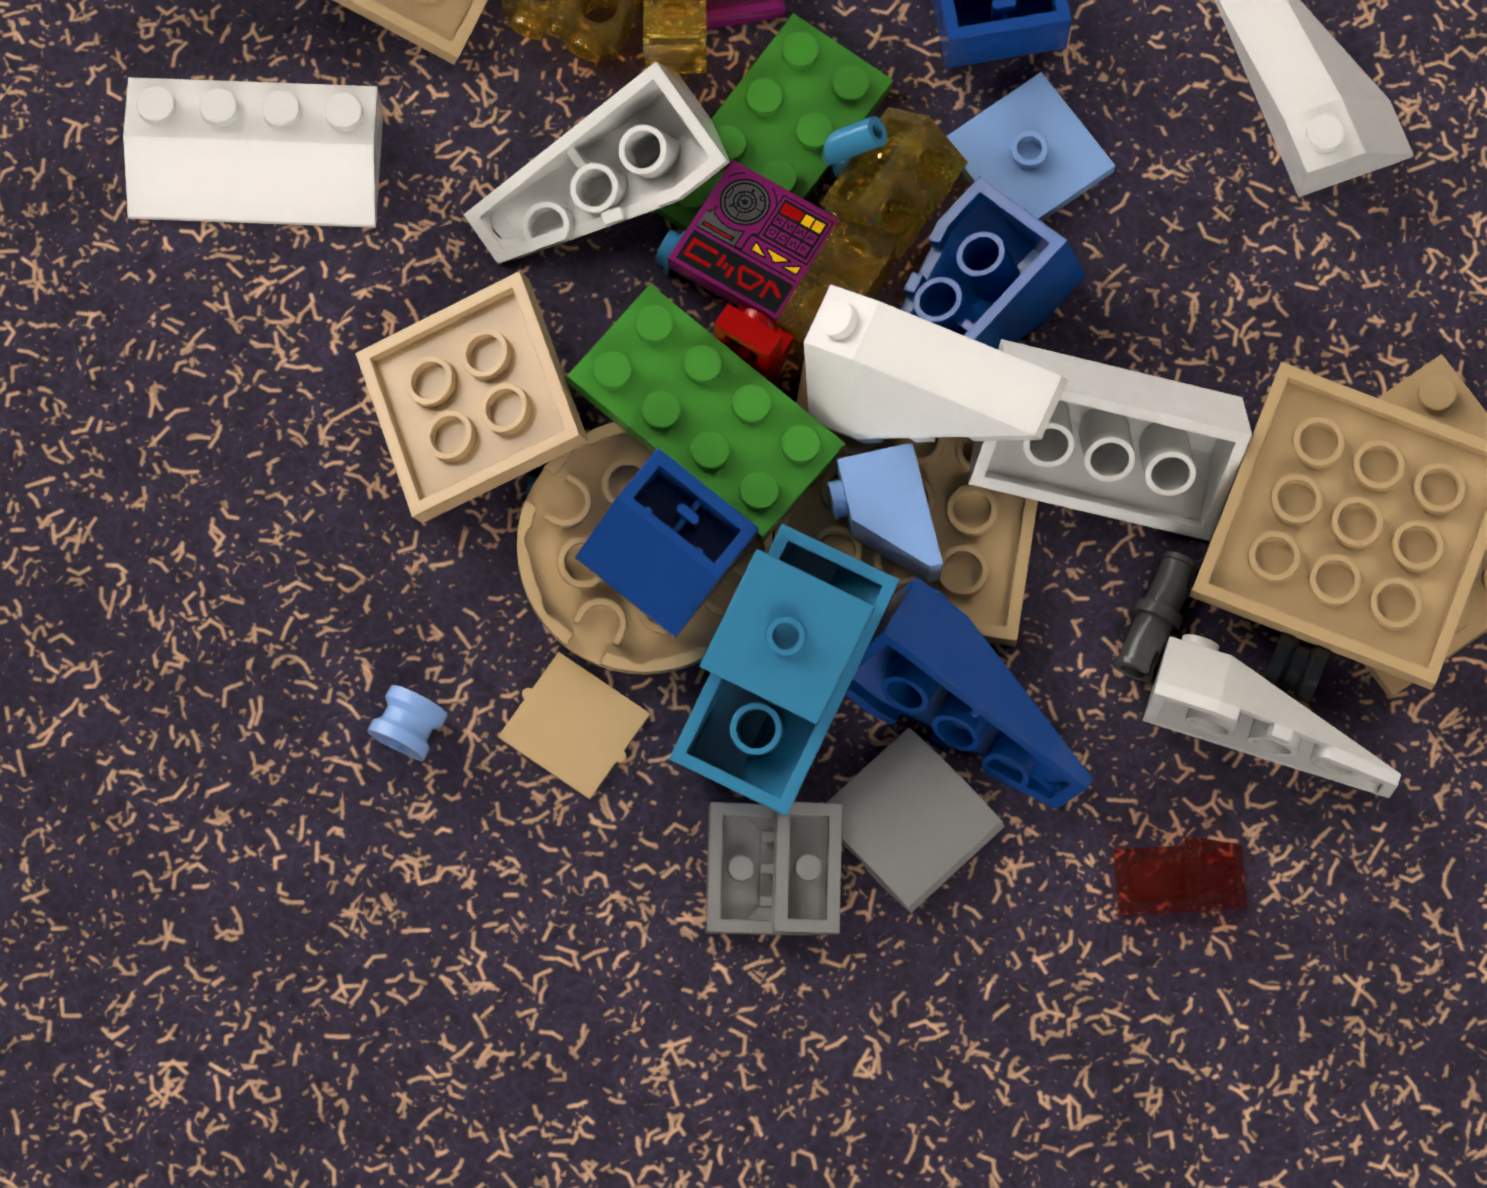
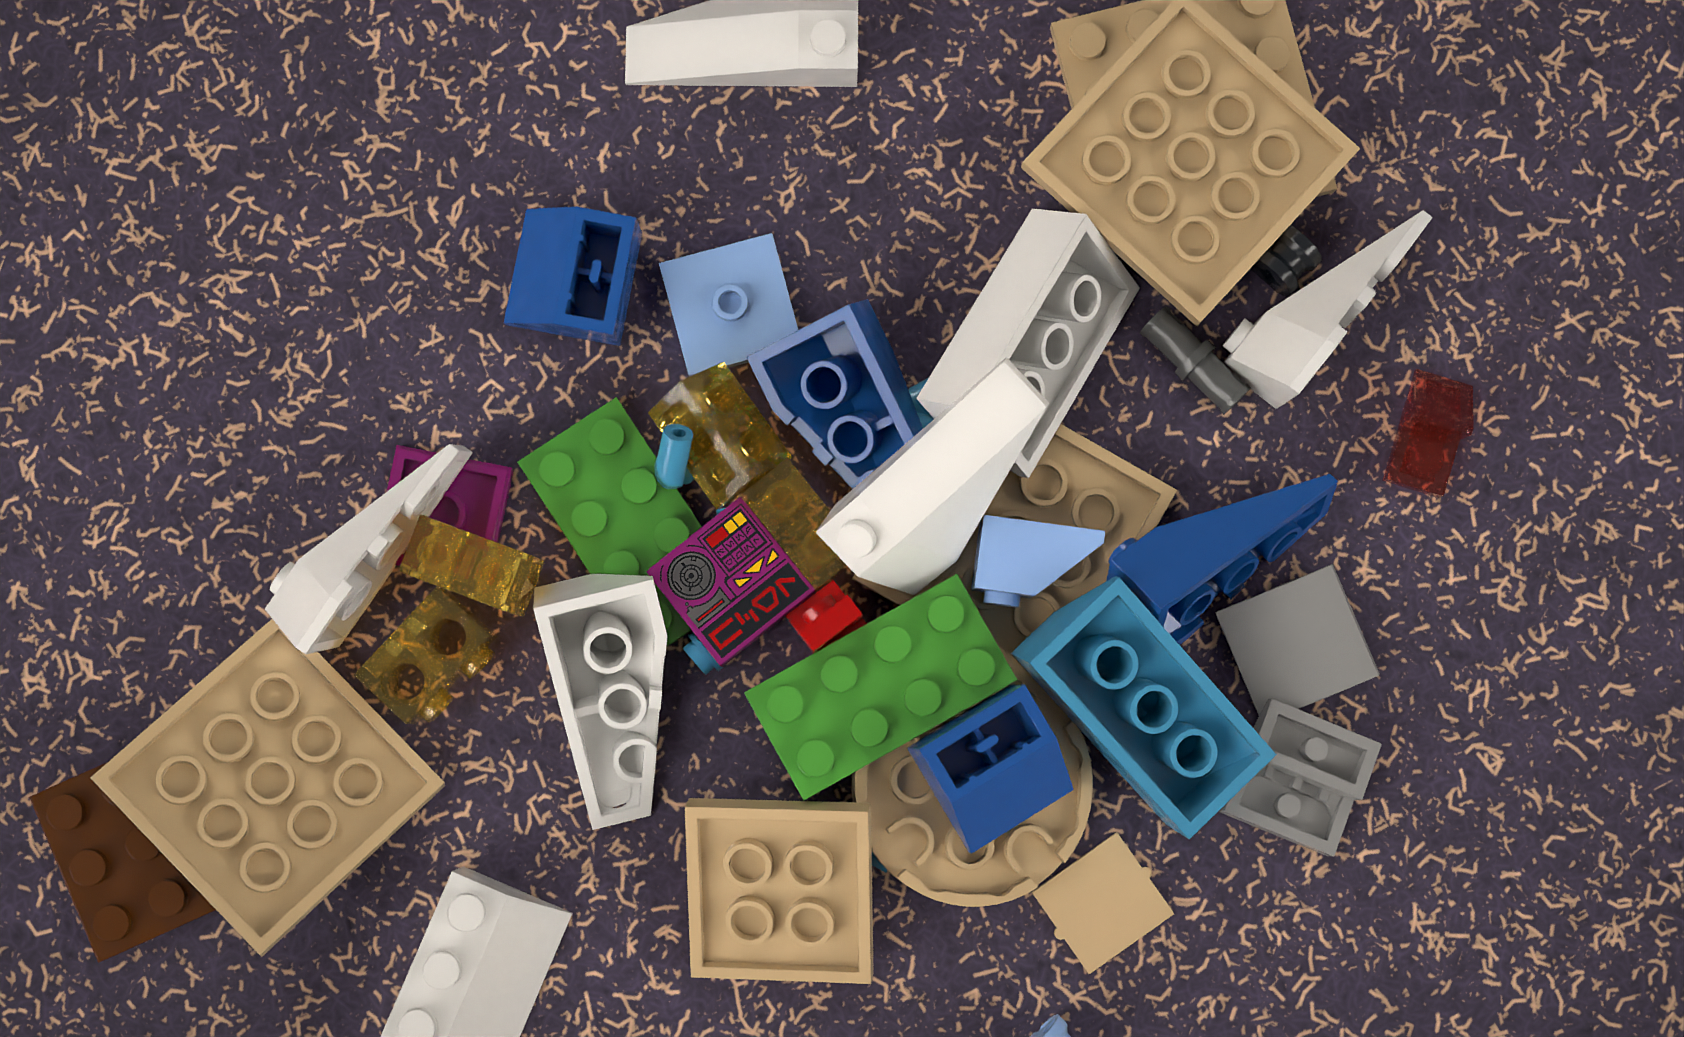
camera: 70 degrees left, 10 degrees up
dark azure plate [699,549,876,725] -> none

